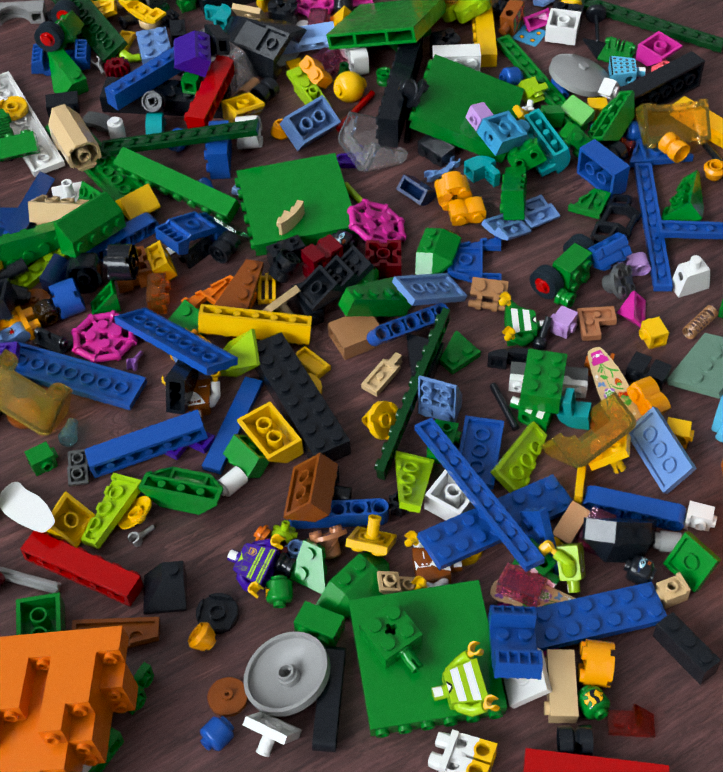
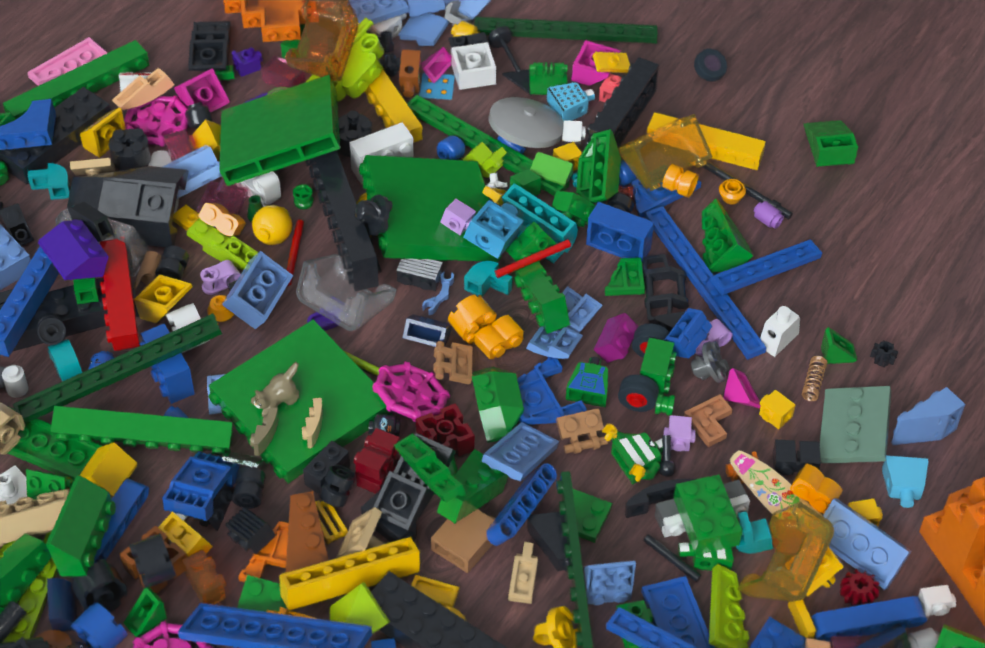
camera: 30 degrees left, 0 degrees up
none -> lavender piece [200,260,241,295]
none -> black brick [225,507,276,554]
none -> dark tan slope [250,407,279,456]
none -> dark tan animal [251,362,299,417]
none -> green slope [394,433,465,503]
none -> medium nougat plate [433,341,472,385]
none -> red bar [494,239,571,278]
none -> green torso [566,357,608,408]
none -> yellow plate [592,52,630,73]
none -> magenta brick [593,313,639,363]
none -> dark red gear [840,569,880,606]

